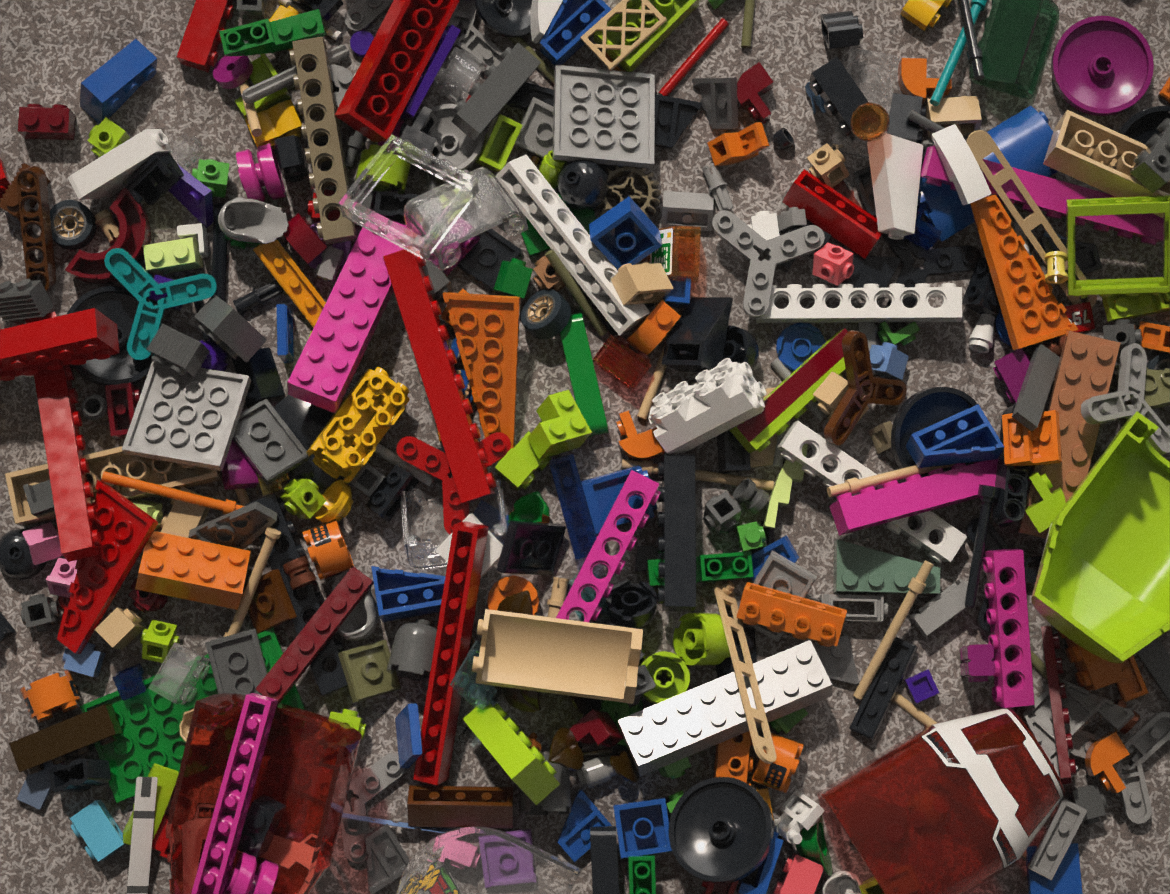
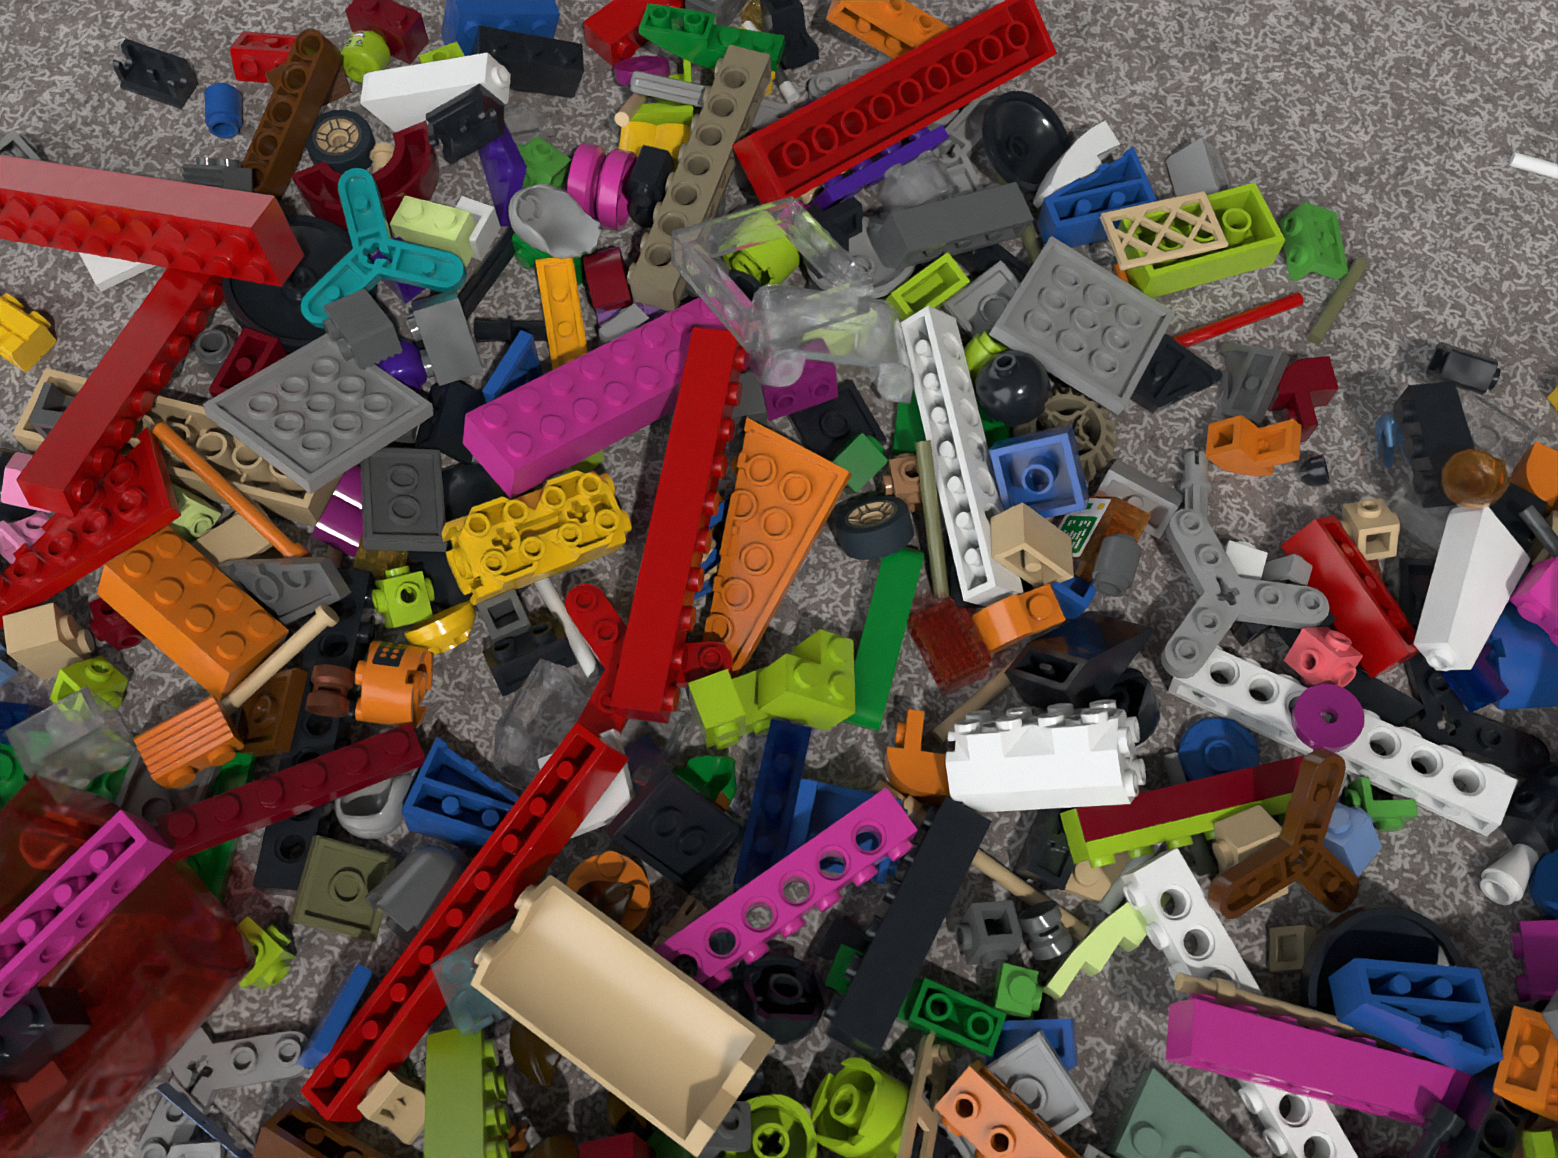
camera: 25 degrees right, 15 degrees down
none -> orange brick [133,695,244,789]
none -> lime head [340,30,391,83]
none -> tan bracket [357,1071,425,1145]
none -> black brick [470,25,584,98]
none -> dark grey brick [1092,533,1142,597]
none -> magenta piece [1291,684,1365,753]

